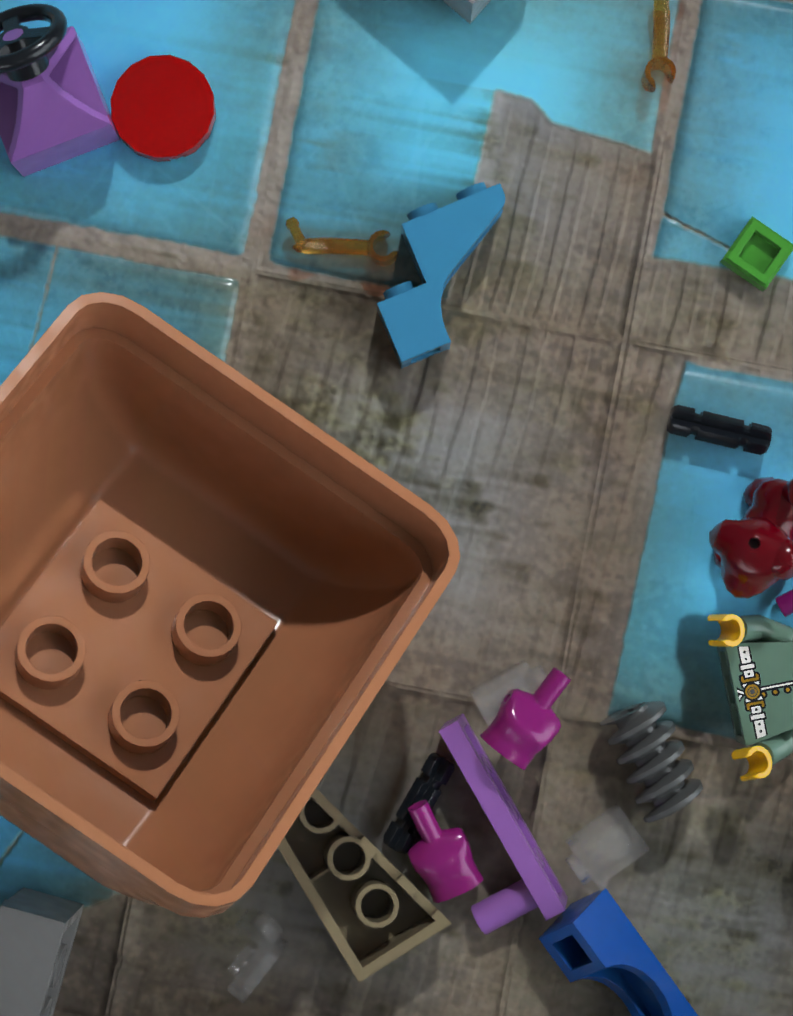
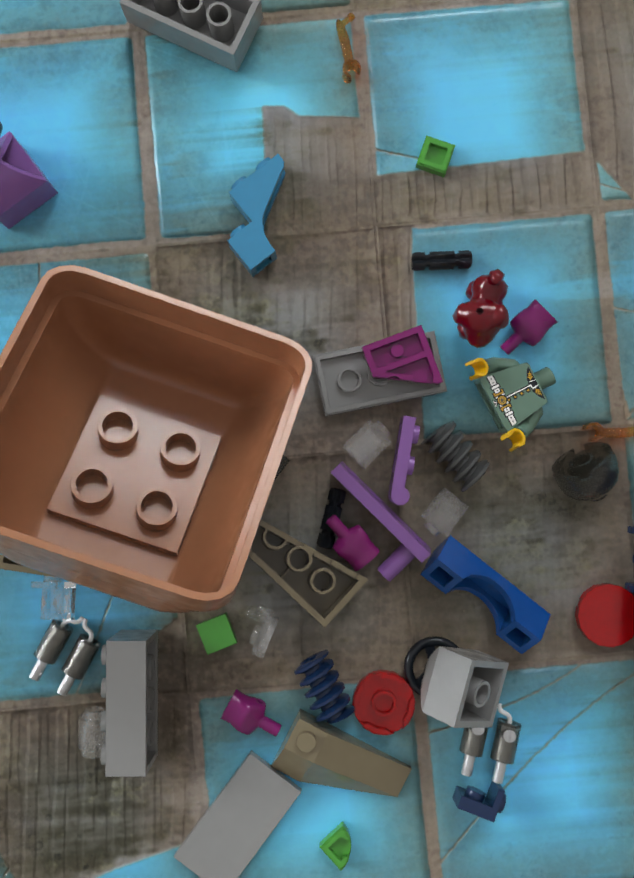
camera: 15 degrees left, 0 degrees up
red tile [111,55,216,162] -> none
clear orange piece [285,217,399,266] -> none
magenta piece [480,667,571,770] -> none
none -> bright green tile [196,612,238,655]
none -> light grey tile [313,331,447,417]
none -> magenta wing [361,325,443,385]
none -> medium lavender plate [388,416,420,505]

